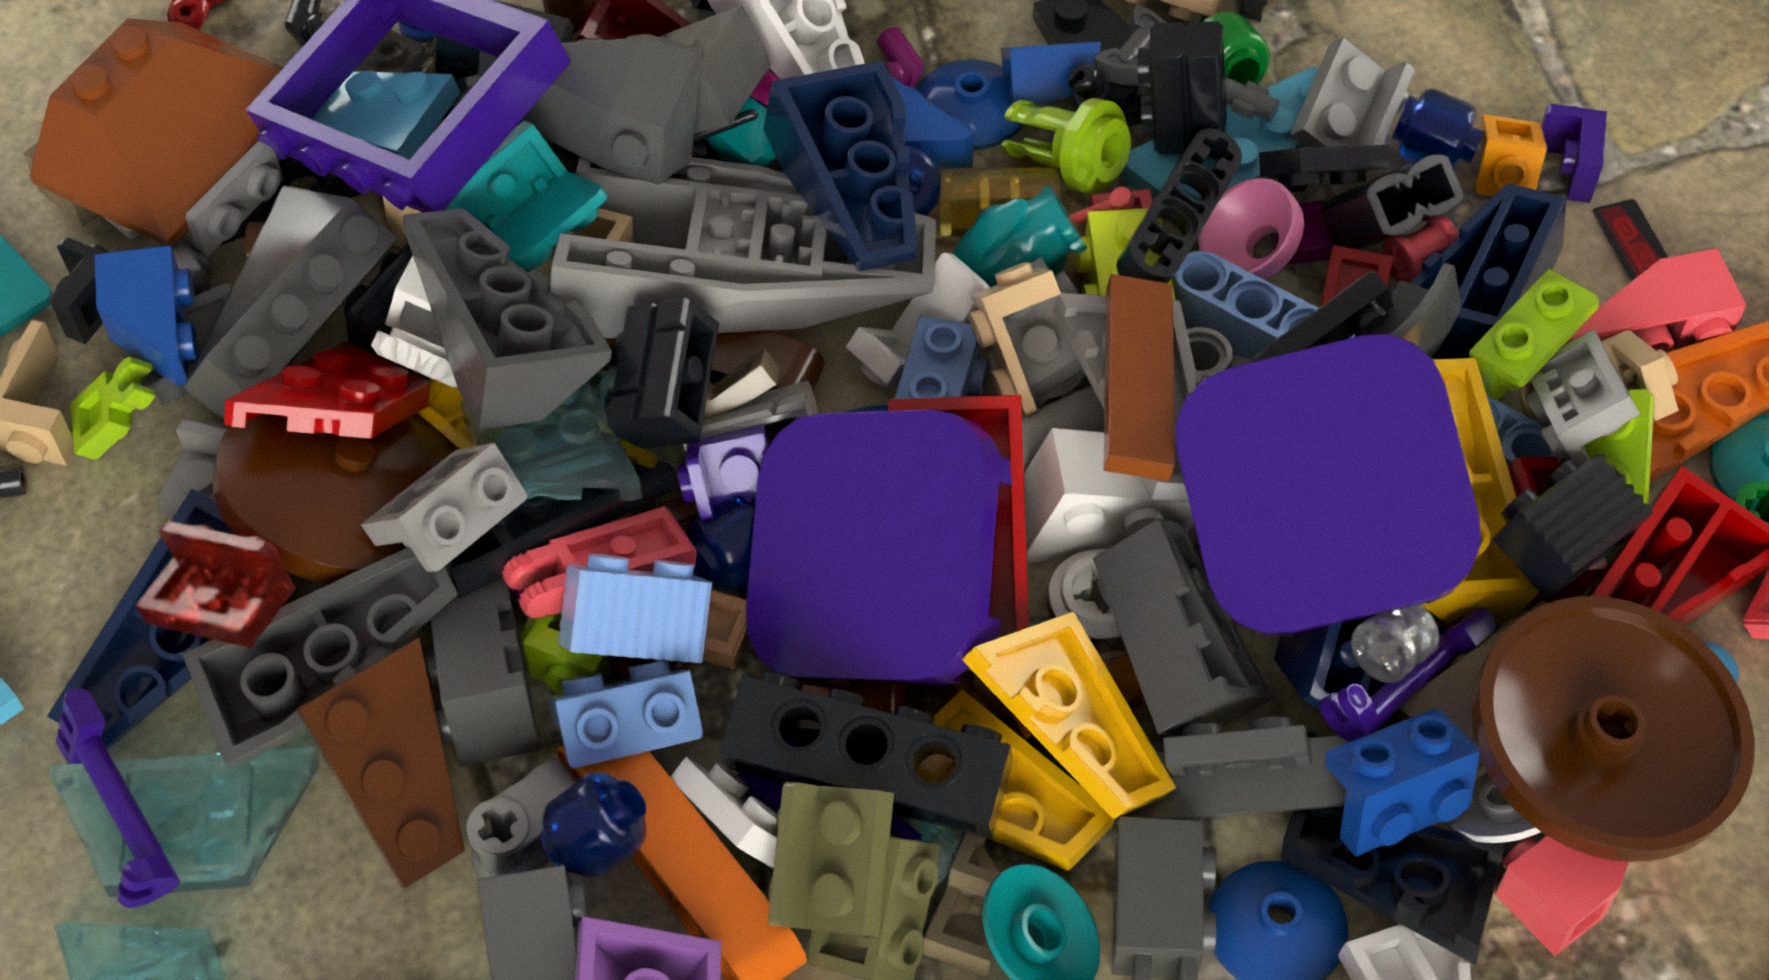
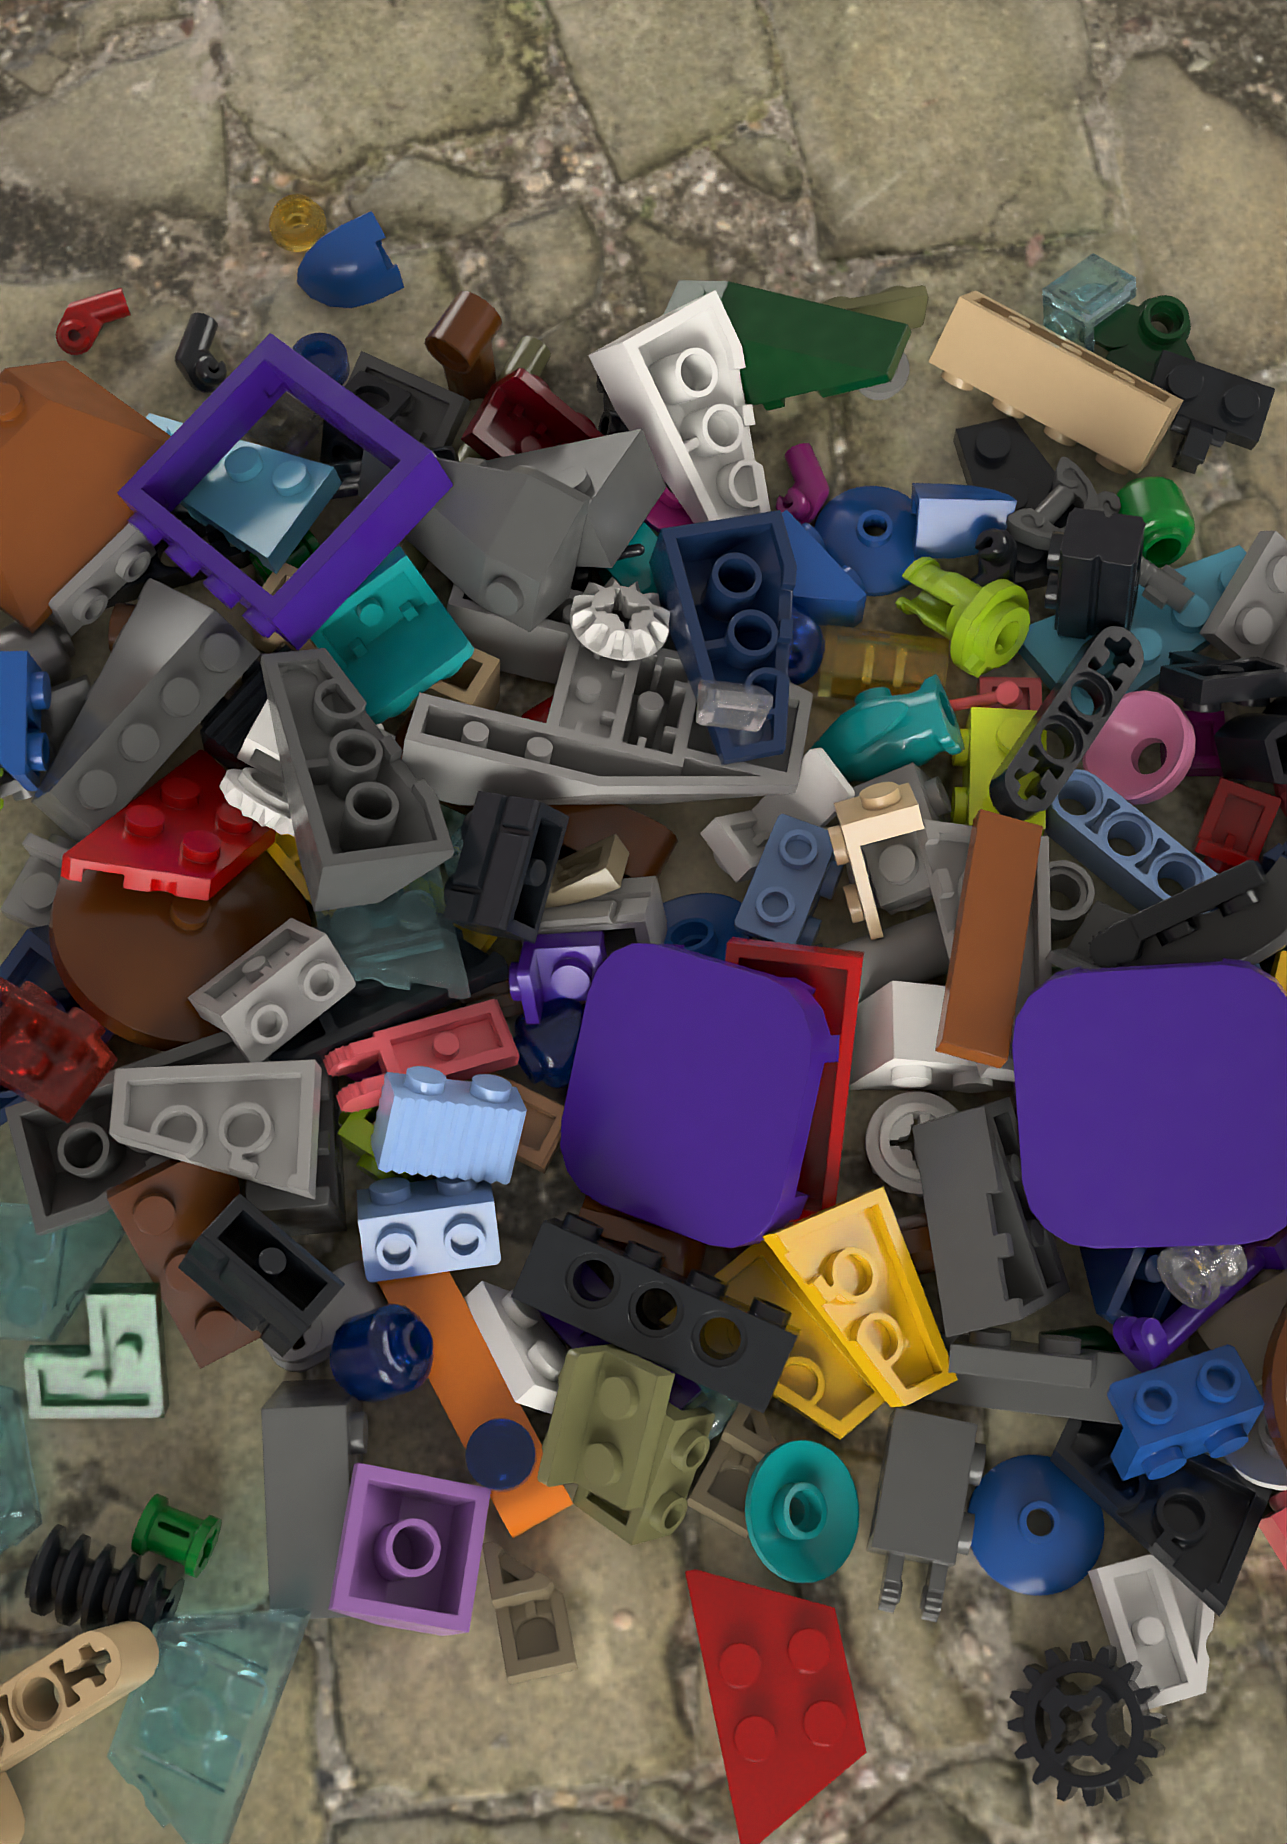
camera: 10 degrees right, 15 degrees up
none -> clear green plate [23,1282,170,1419]
none -> light grey wing [109,1060,322,1199]
none -> black brick [178,1194,345,1358]
none -> clear blue tile [465,1419,537,1492]
none -> white gear [570,577,670,661]
none -> clear slope [696,679,773,732]

